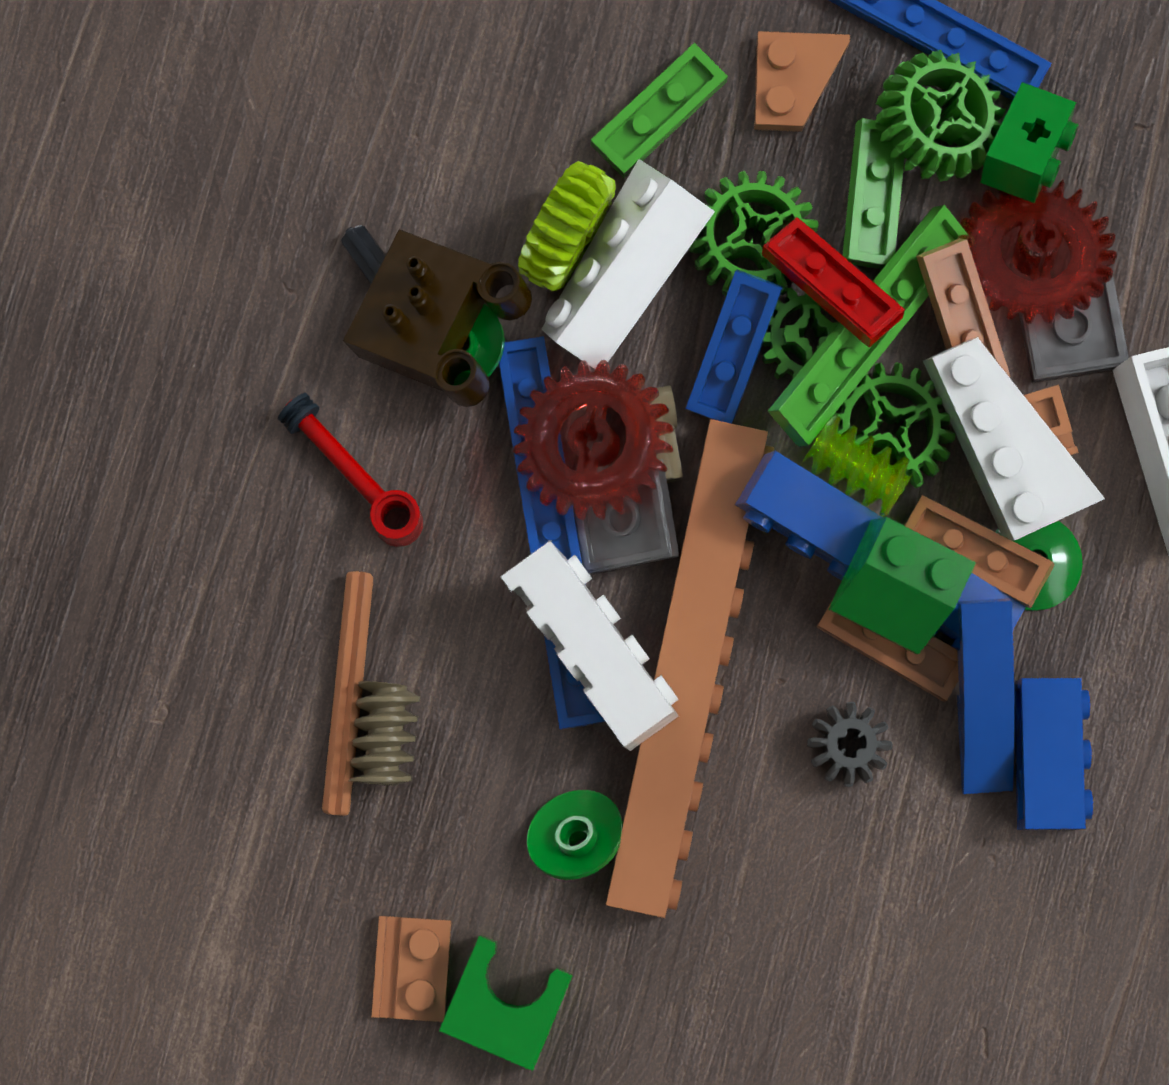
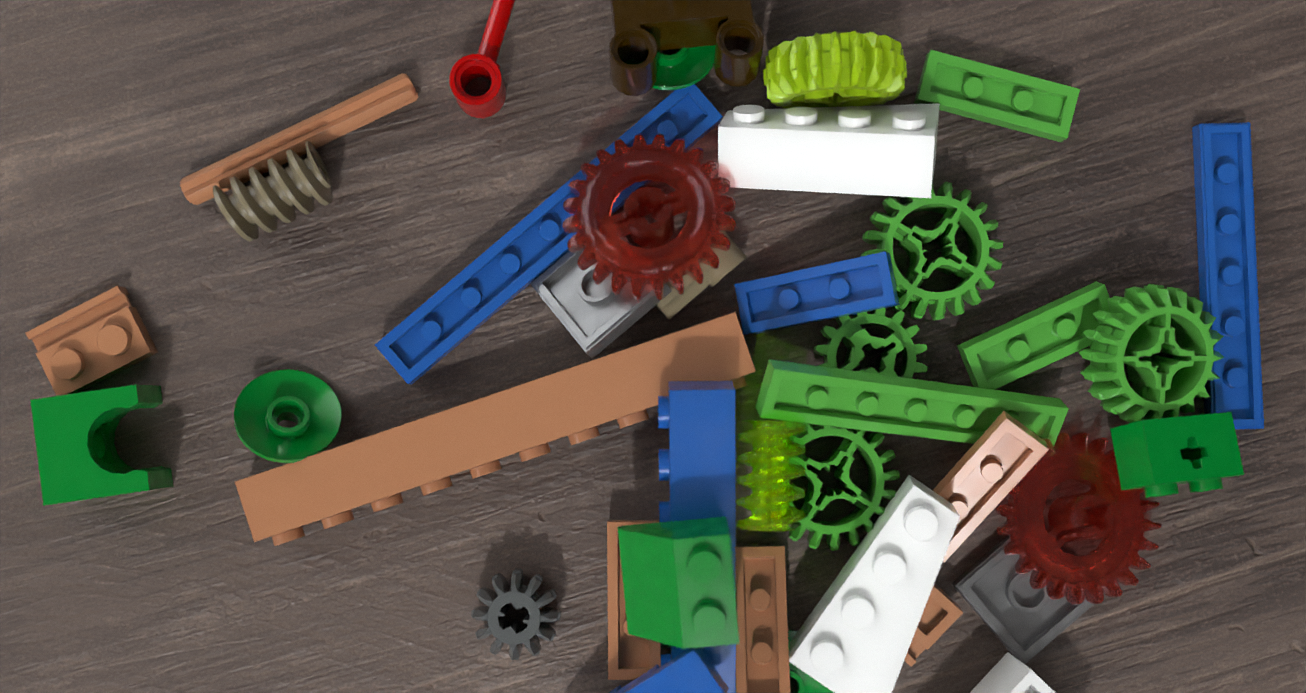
camera: 60 degrees right, 5 degrees up
white wedge [501,541,679,751] -> none
nougat wing [754,31,850,131] -> none
red tile [762,217,905,348] -> none

